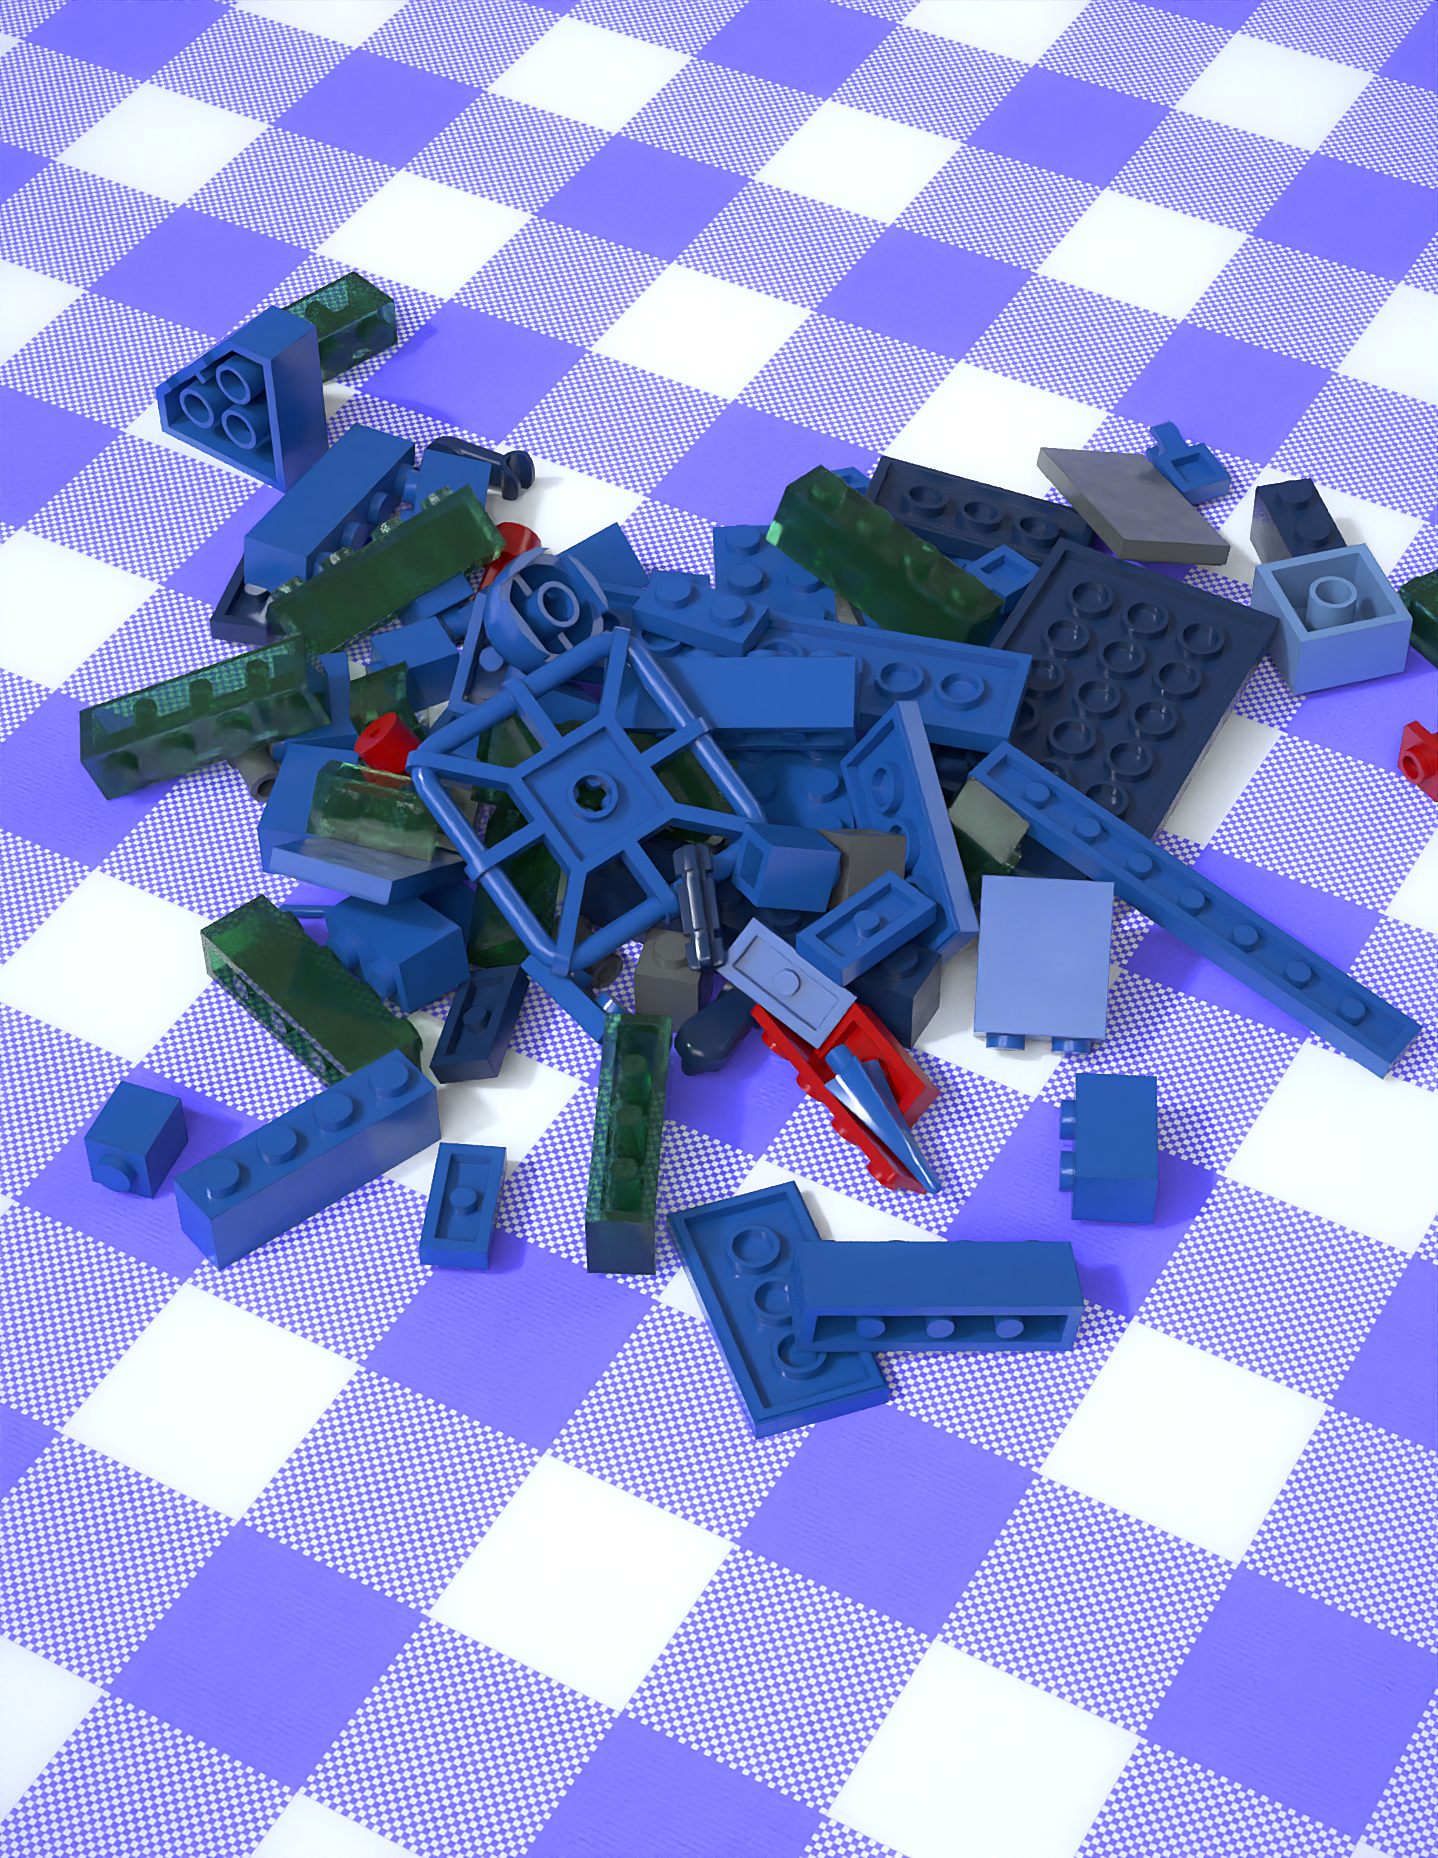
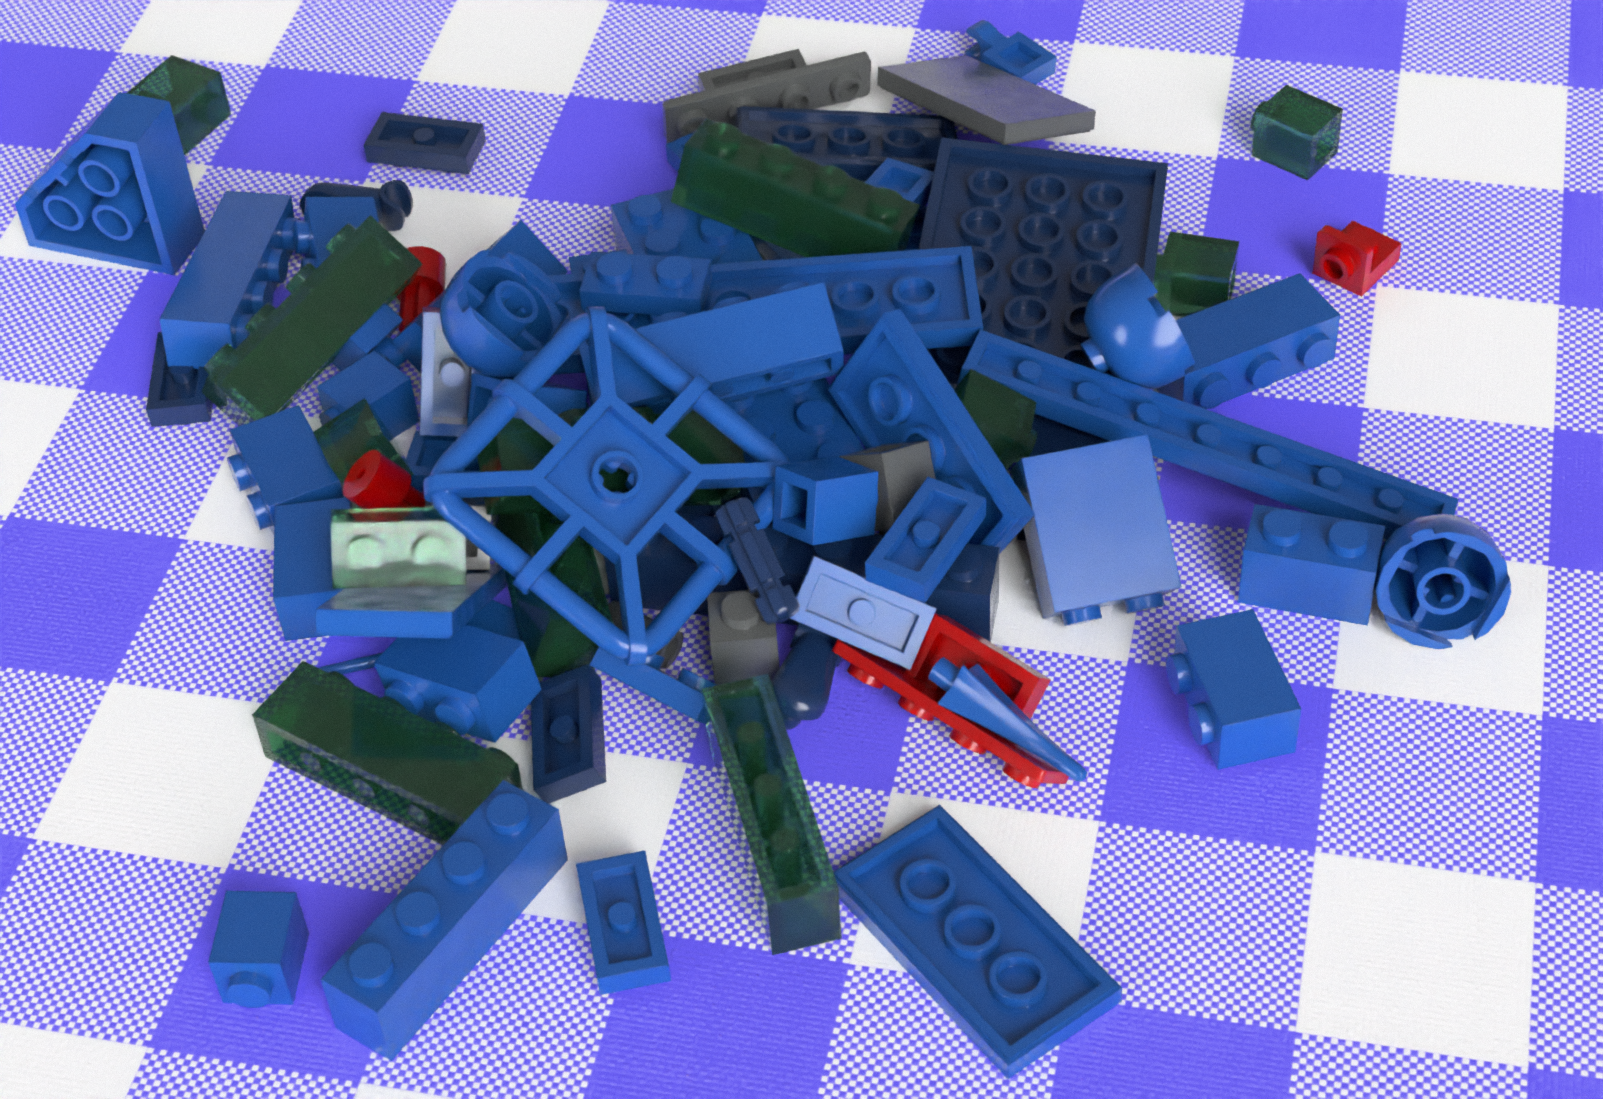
camera: 15 degrees left, 0 degrees up
brick [79,633,332,801] -> none
dark grey pin [223,725,279,802] -> none
blue brick [787,1240,1085,1352] -> none
dark blue brick [1249,478,1347,564] -> none
medium blue brick [1250,543,1413,695] -> none
none -> dark blue plate [364,112,486,174]
none -> dark grey bracket [662,48,871,144]
none -> blue cylinder [1080,263,1195,390]
none -> clear green brick [1153,231,1239,317]
none -> blue brick [1156,273,1340,409]
none -> blue brick [1238,504,1385,626]
none -> blue cylinder [1375,513,1512,650]

